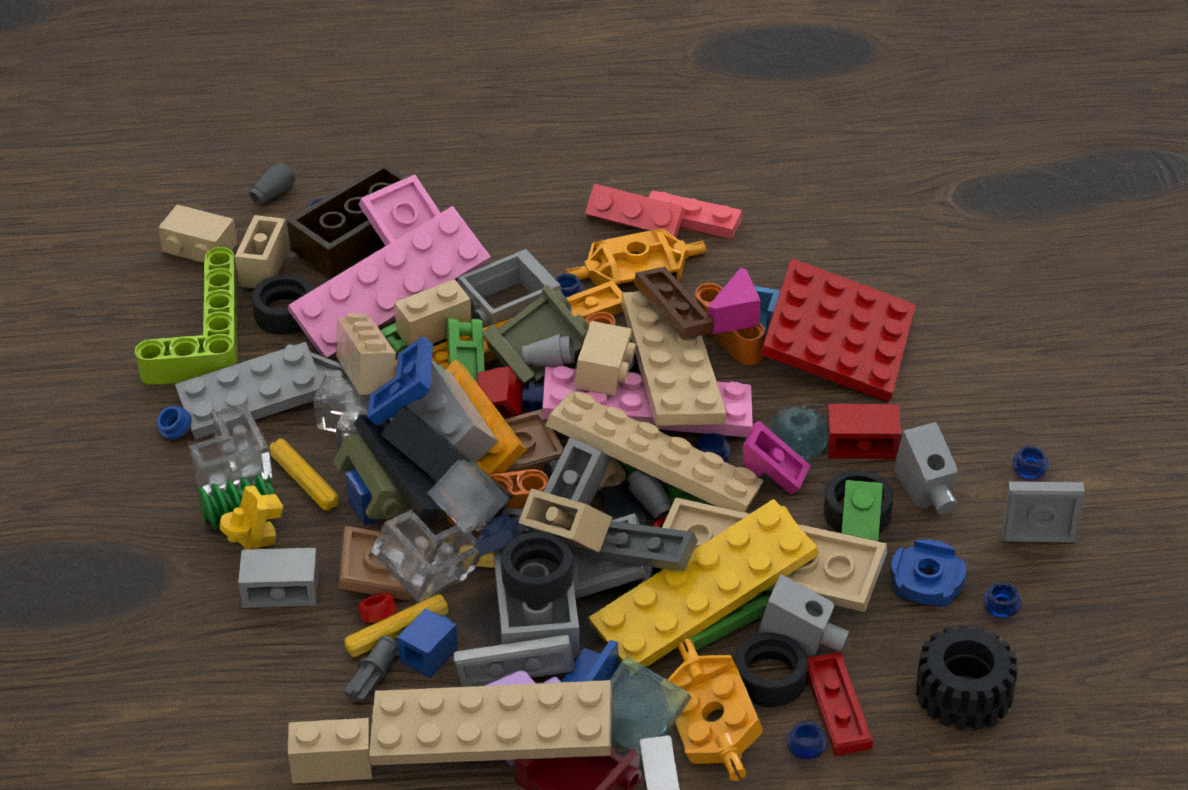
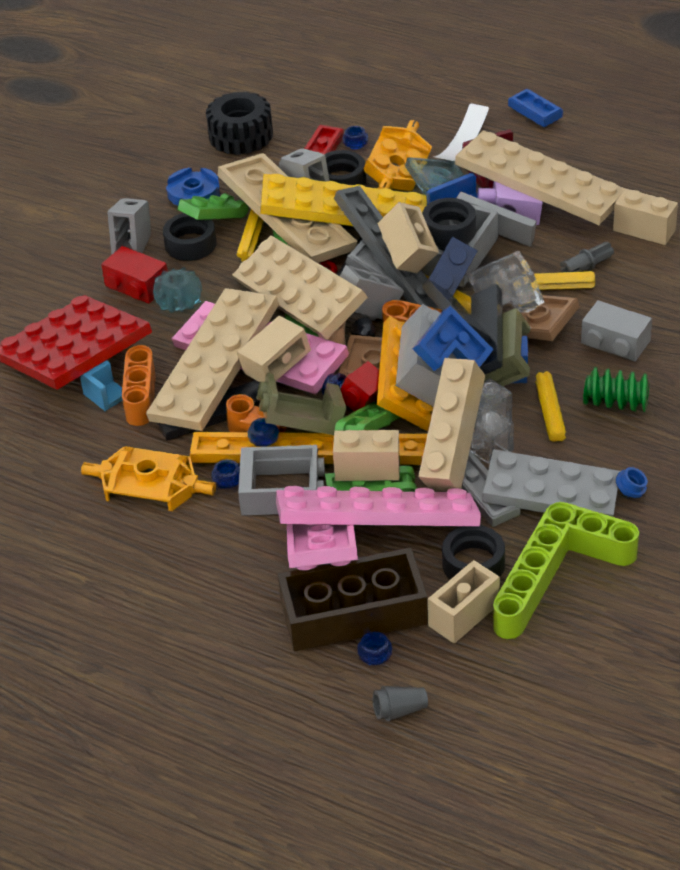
camera: 145 degrees left, 0 degrees up
tan brick [158,205,237,263] -> none
clear brick [189,402,273,495] -> none
yellow hips [219,485,283,550] -> none
red tile [357,593,397,623] -> none
blue brick [397,608,458,678] -> none
clear piece [428,460,510,533] -> none
light grey cone [522,334,575,367] -> none
coral plate [585,183,685,238] -> none
reddish brown plate [634,267,714,339] -> none
coral plate [649,190,742,239] -> none
dark pink slope [708,268,761,334] -> none
dark pink slope [743,421,811,495] -> none
clear blue plate [983,582,1021,617] -> none
light grey tile [1001,481,1085,542] -> none
clear blue plate [1012,446,1049,479] -> none

